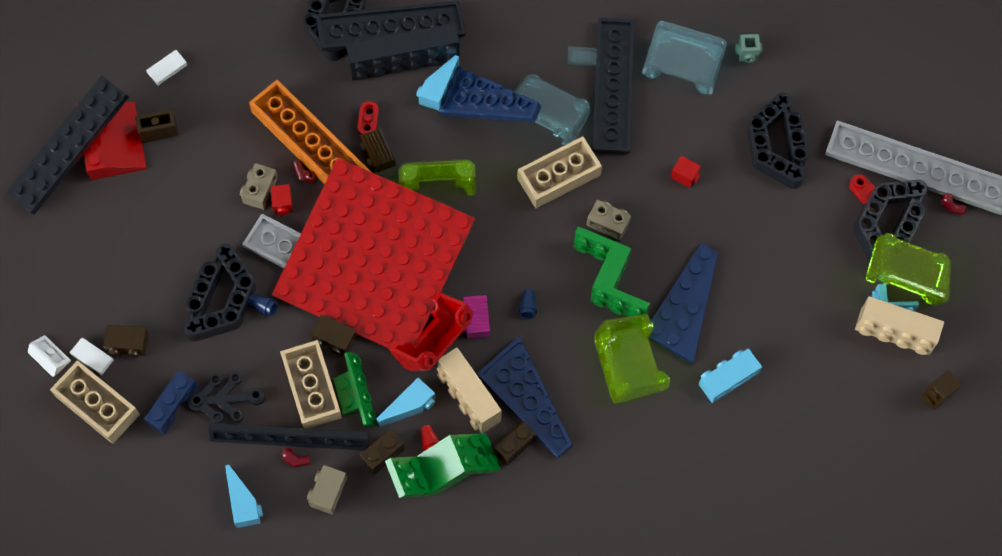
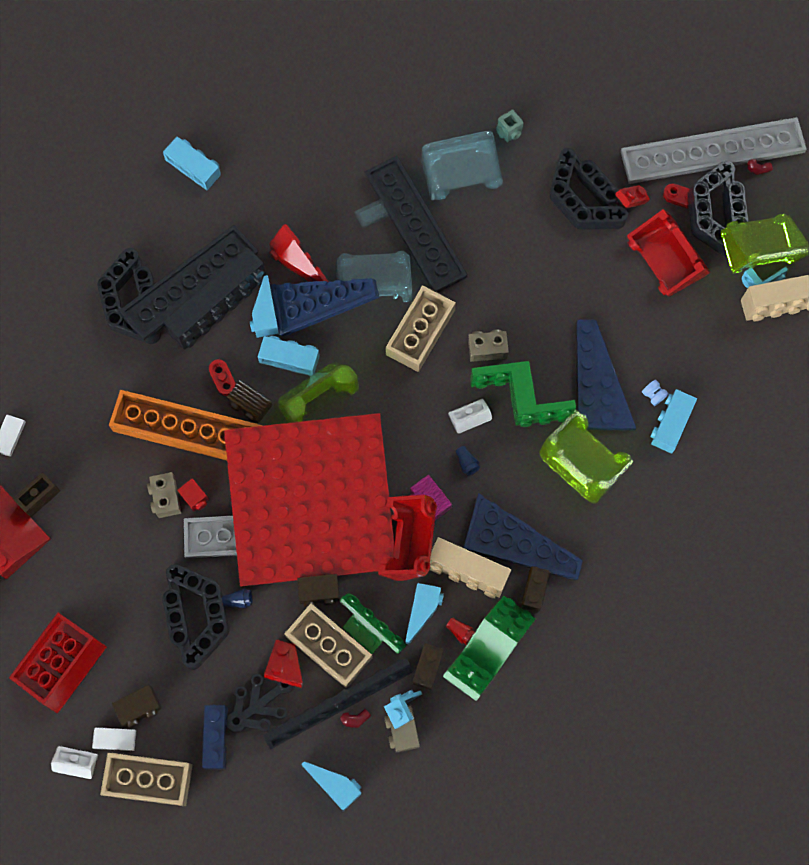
camera: 30 degrees left, 5 degrees up
dark red arm [292,160,316,183] -> none
red brick [670,156,702,188] -> none
none -> red slope [9,612,107,714]
none -> medium azure brick [258,336,320,377]
none -> red wing [264,640,303,688]
none -> red wedge [269,224,329,282]
none -> medium azure bracket [384,690,422,729]
none -> white slope [448,398,492,434]
none -> red plate [616,185,650,208]
none -> red windscreen [627,209,711,297]
none -> light blue wheel [642,379,669,406]

